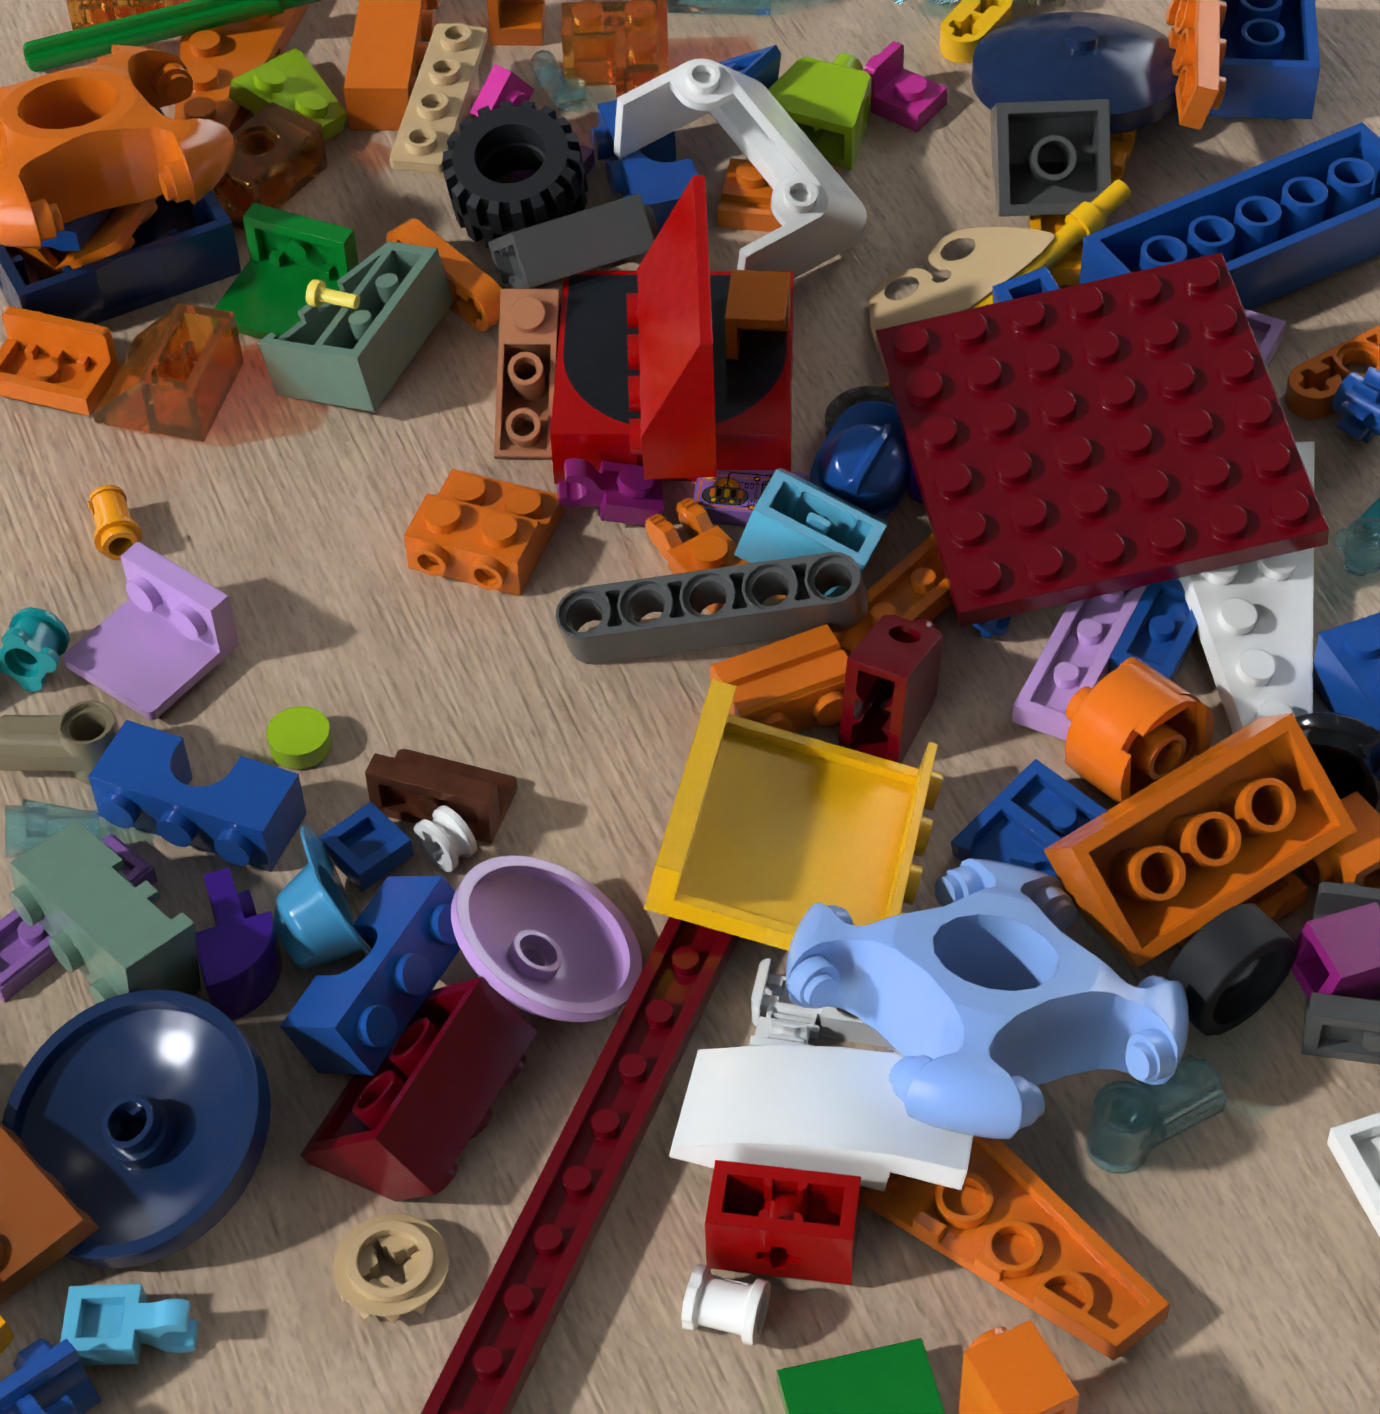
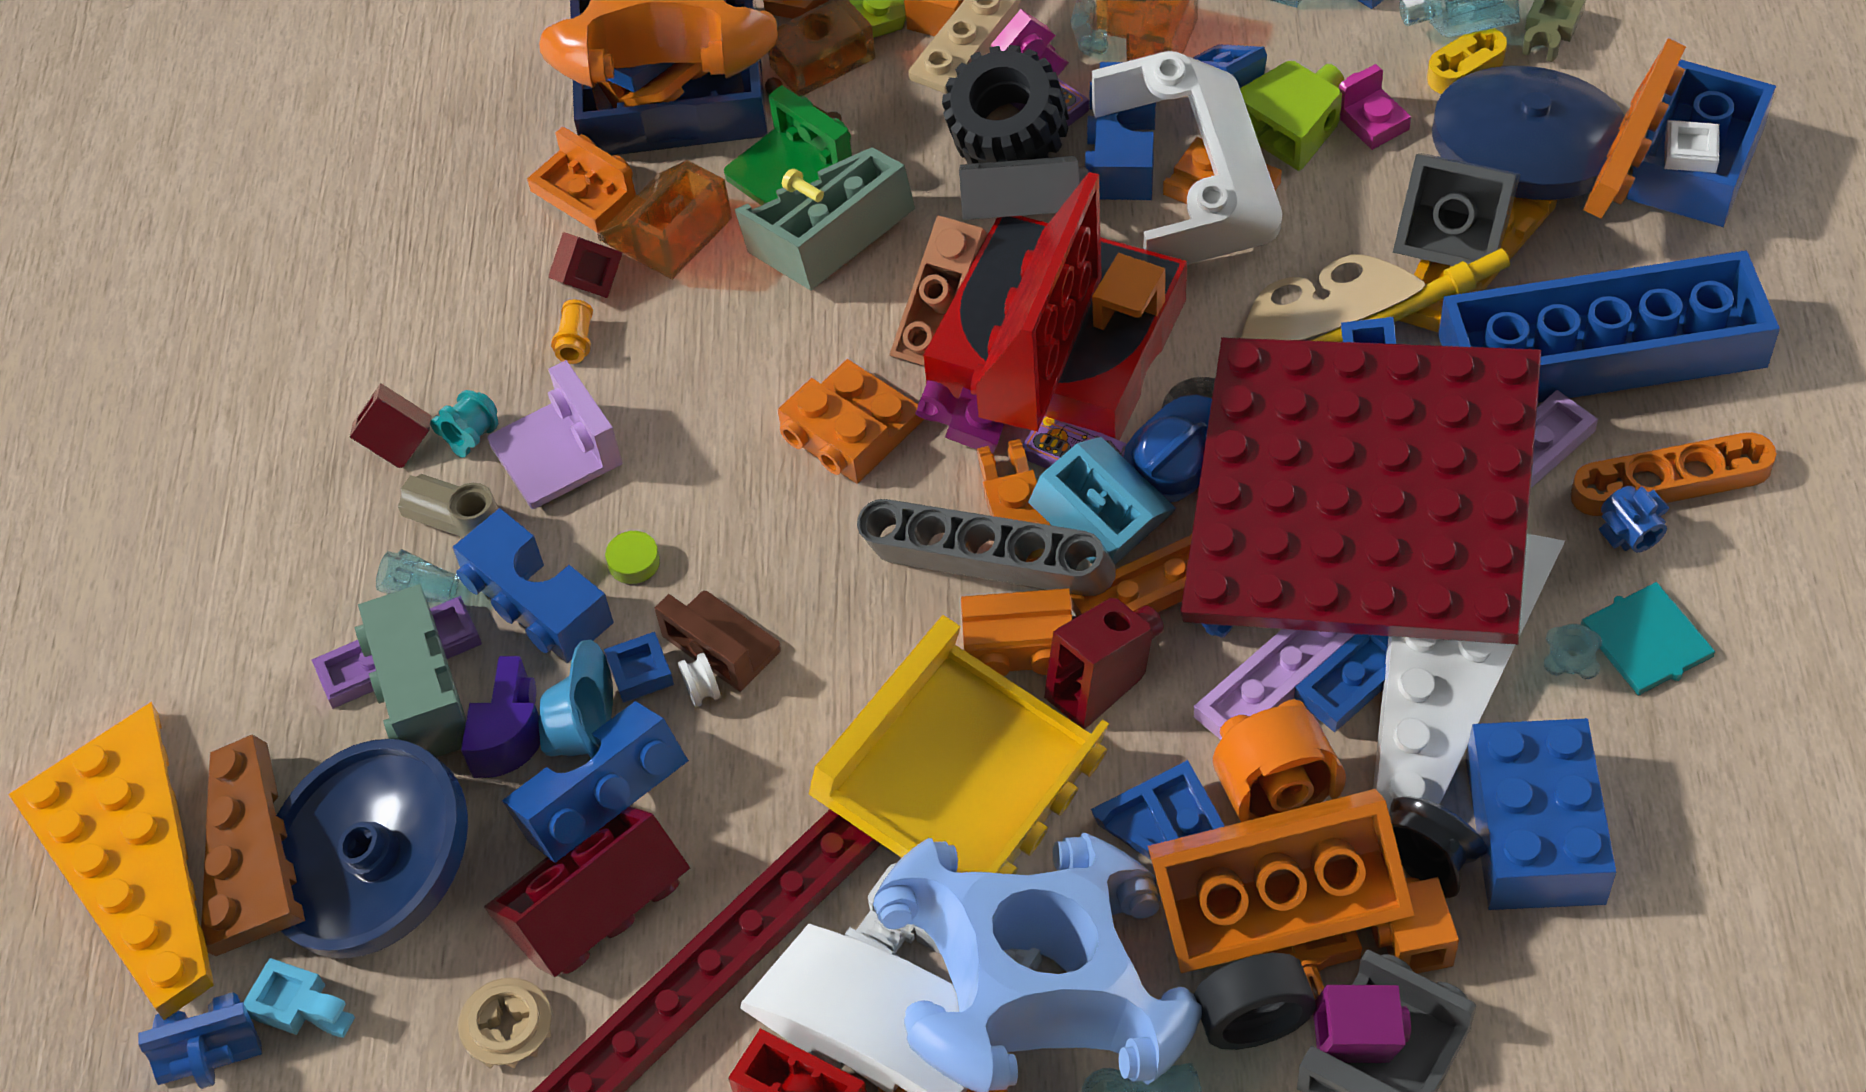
camera: 25 degrees right, 5 degrees up
orange beam [386,218,501,332] -> none
lavender dish [451,855,642,1022] -> none
none -> dark red panel [549,232,623,299]
none -> white tile [1665,120,1719,173]

